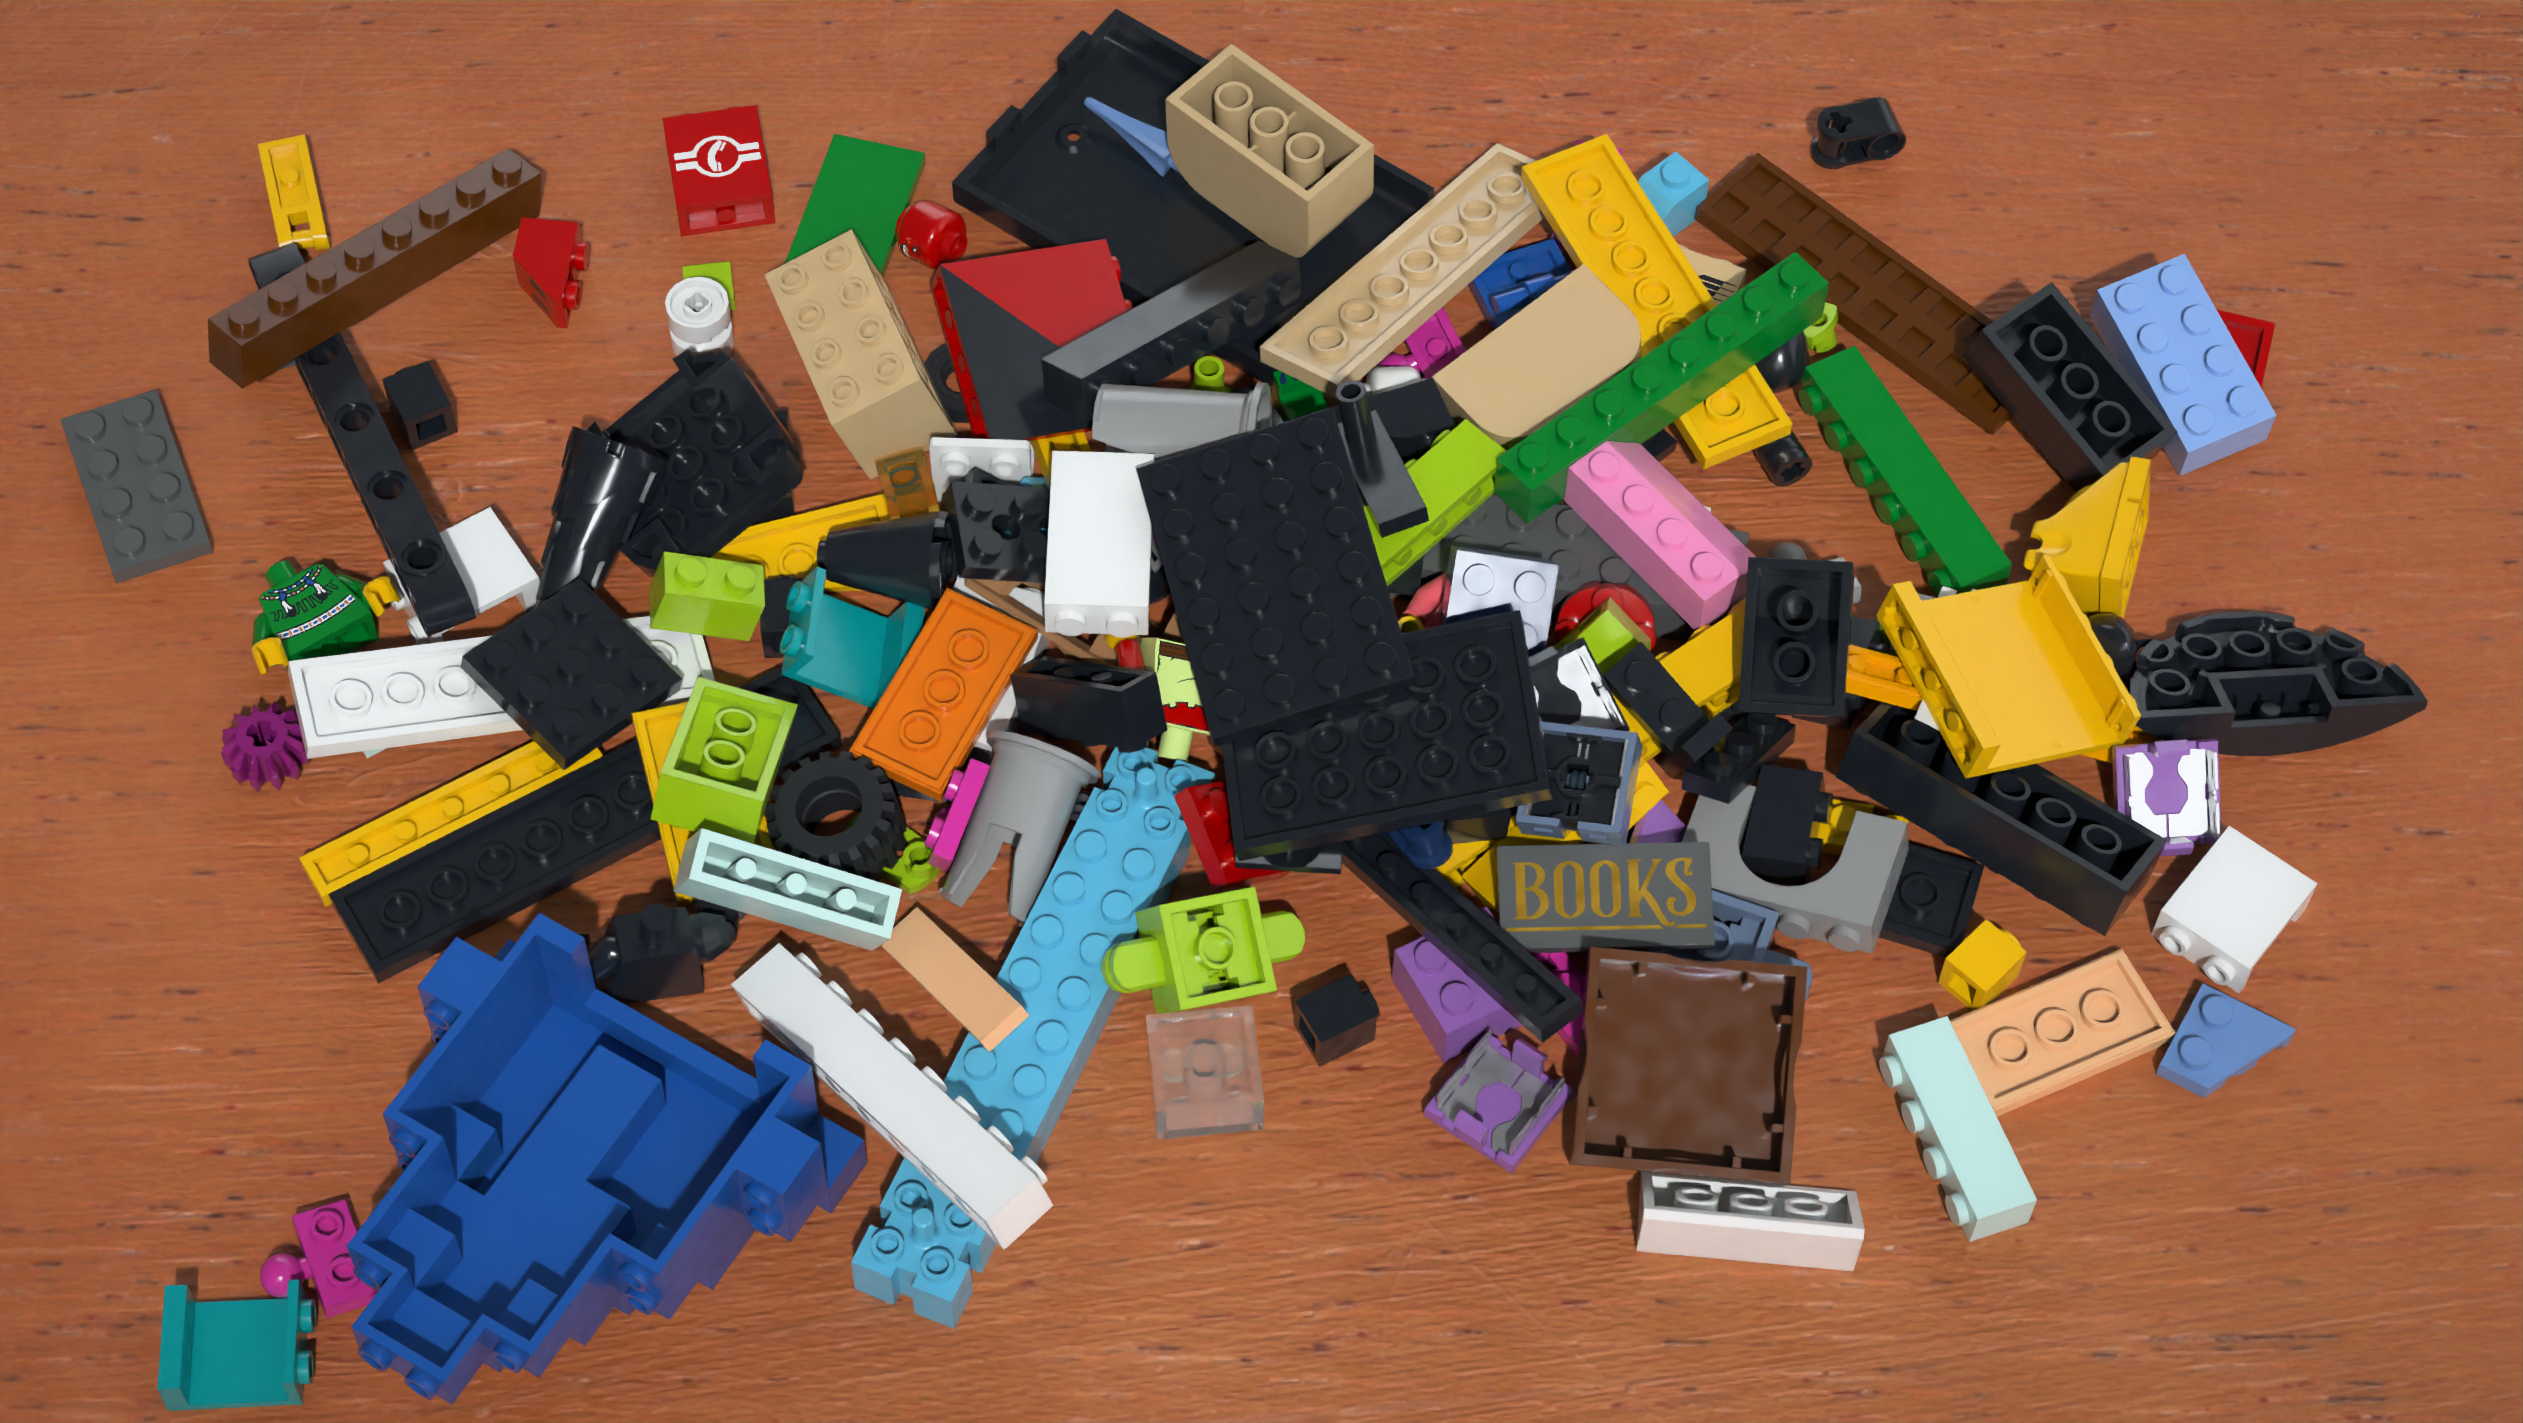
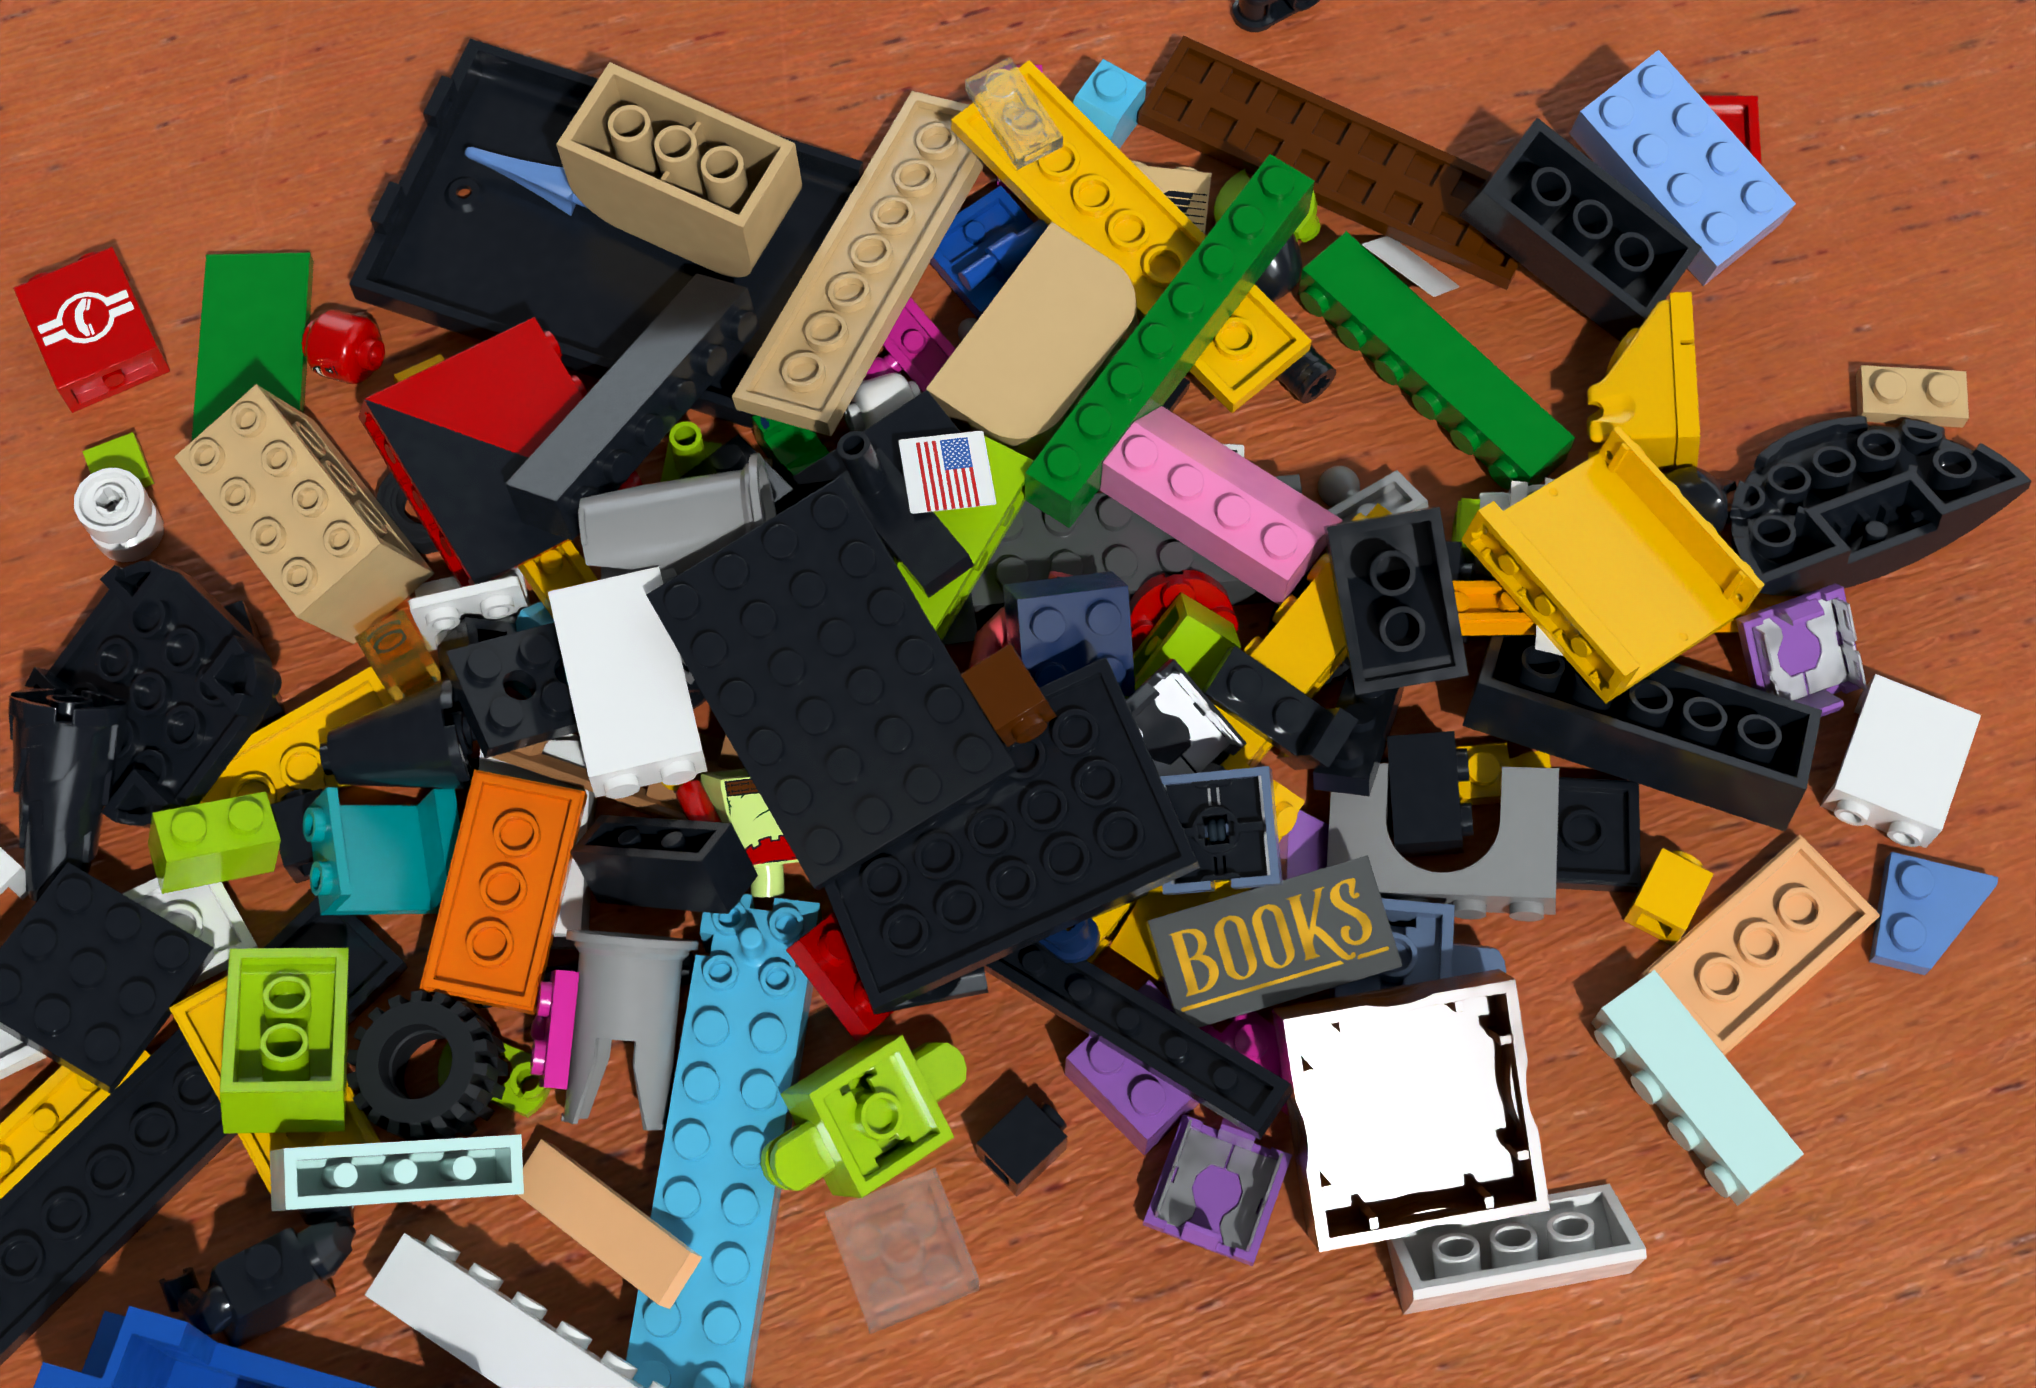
camera: 15 degrees left, 10 degrees up
none -> sticker [899,431,996,514]
none -> reddish brown brick [961,643,1057,747]
none -> clear plate [965,57,1063,170]
none -> white sticker [1362,236,1460,297]
none -> tan plate [1856,365,1969,428]

